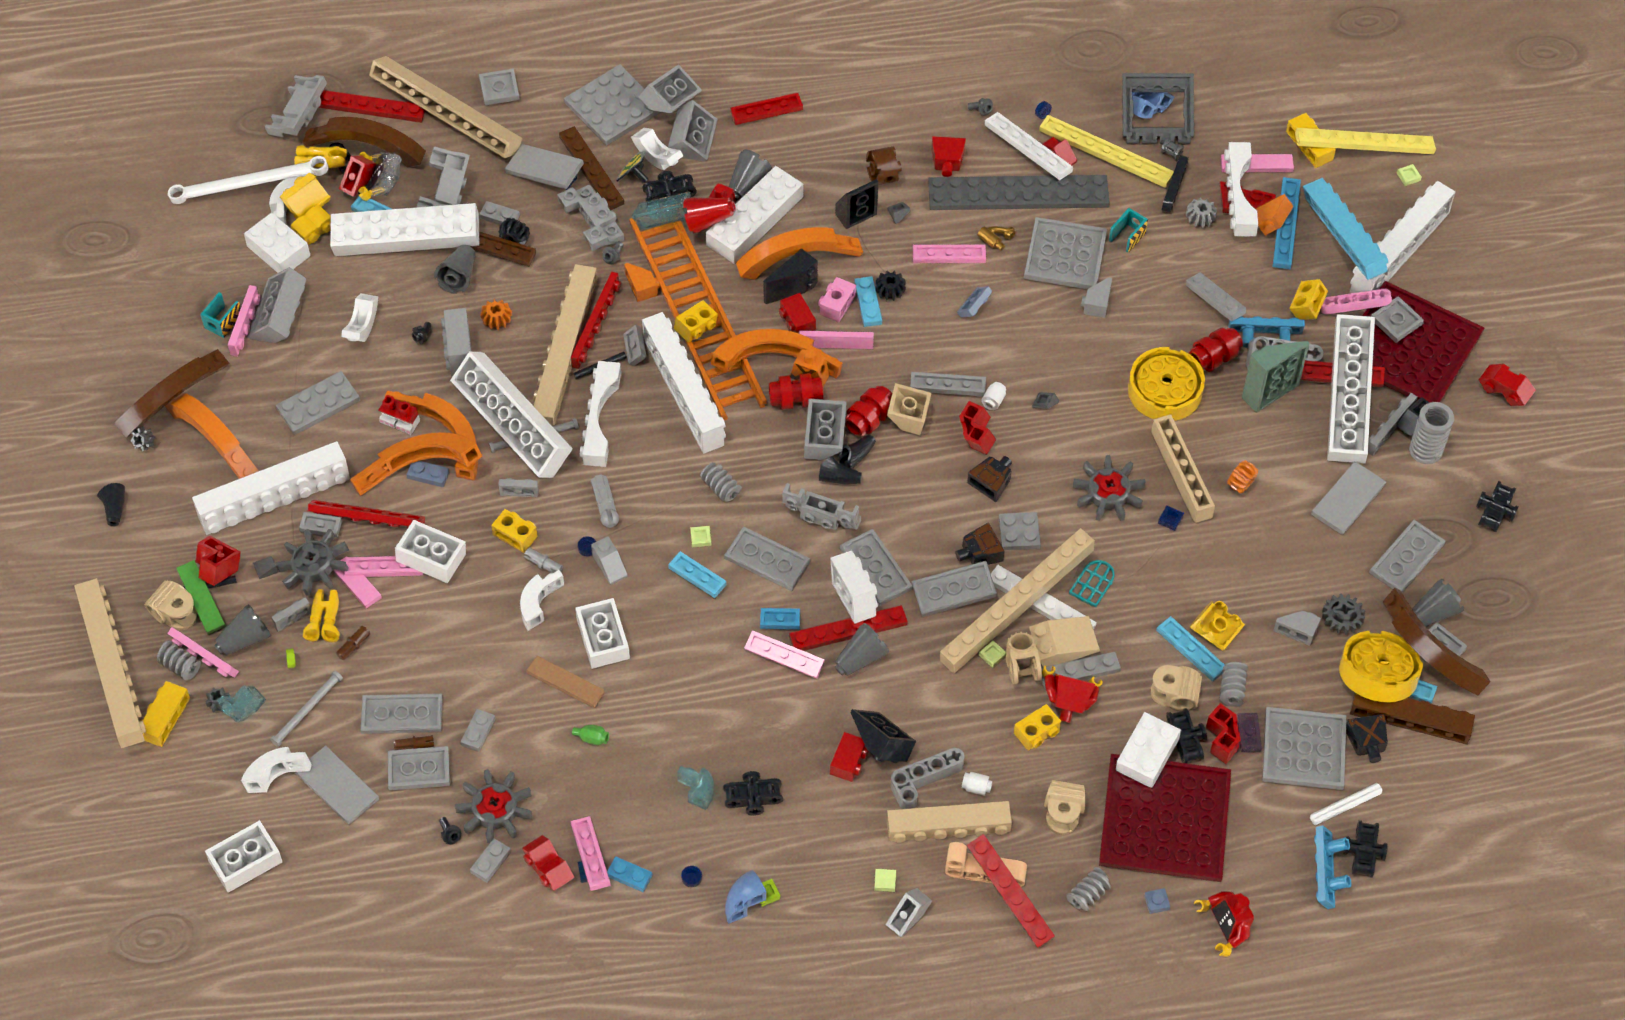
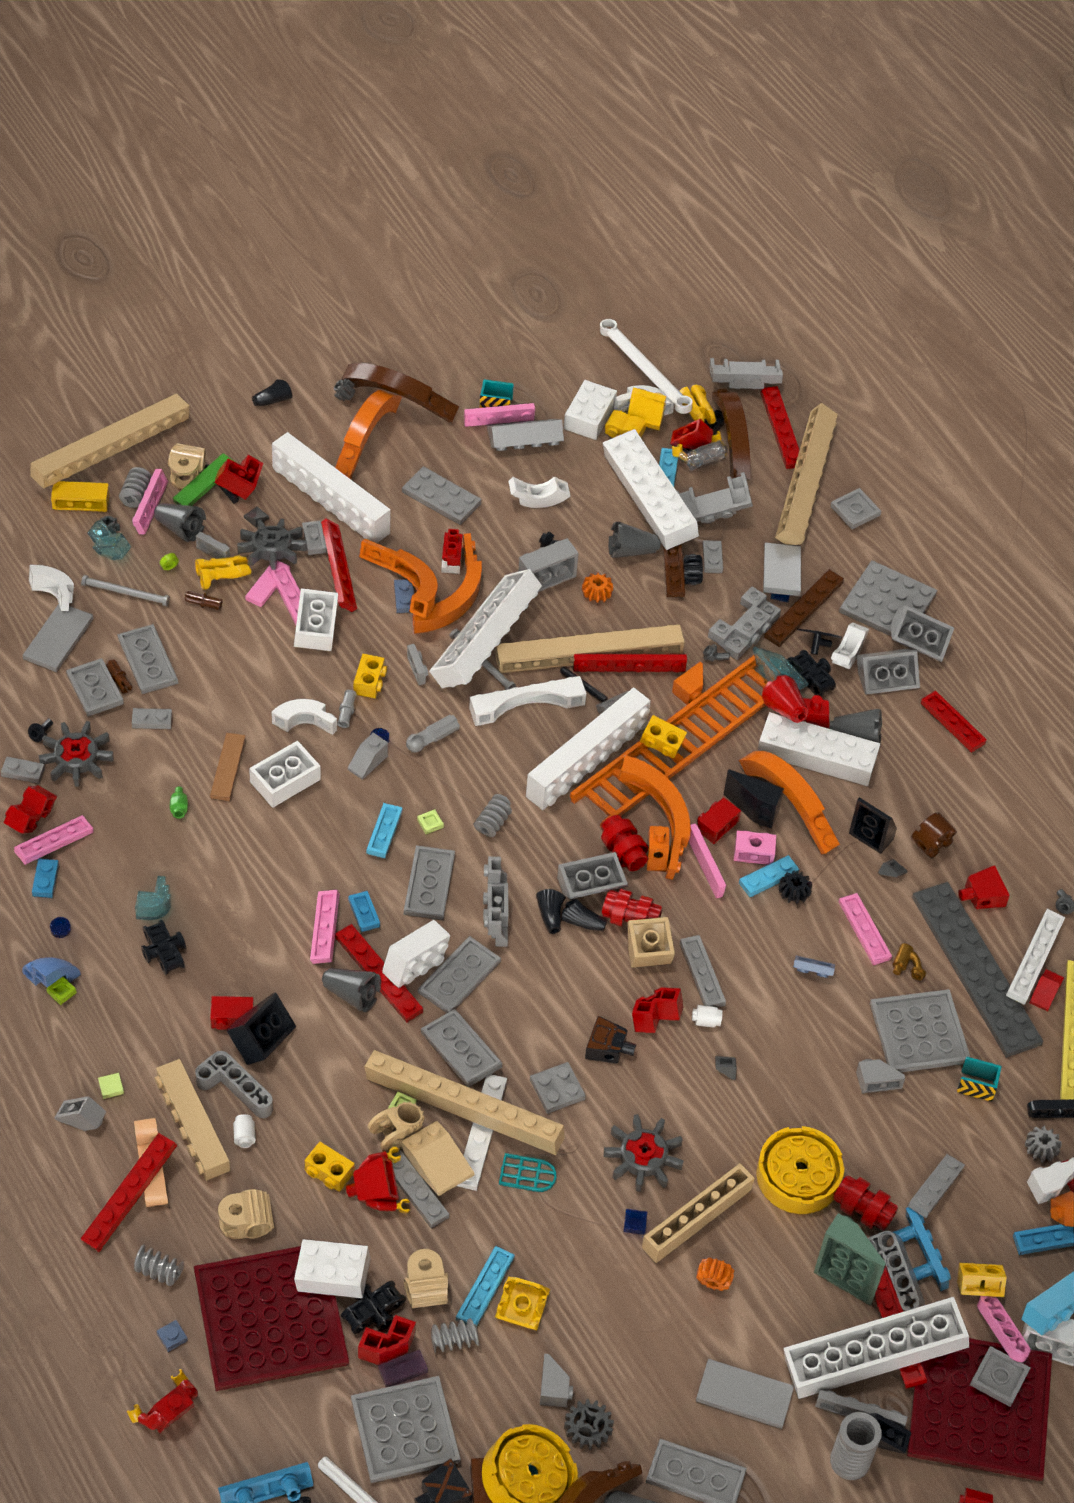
camera: 65 degrees right, 5 degrees down
torso [955,523,1005,565] -> none

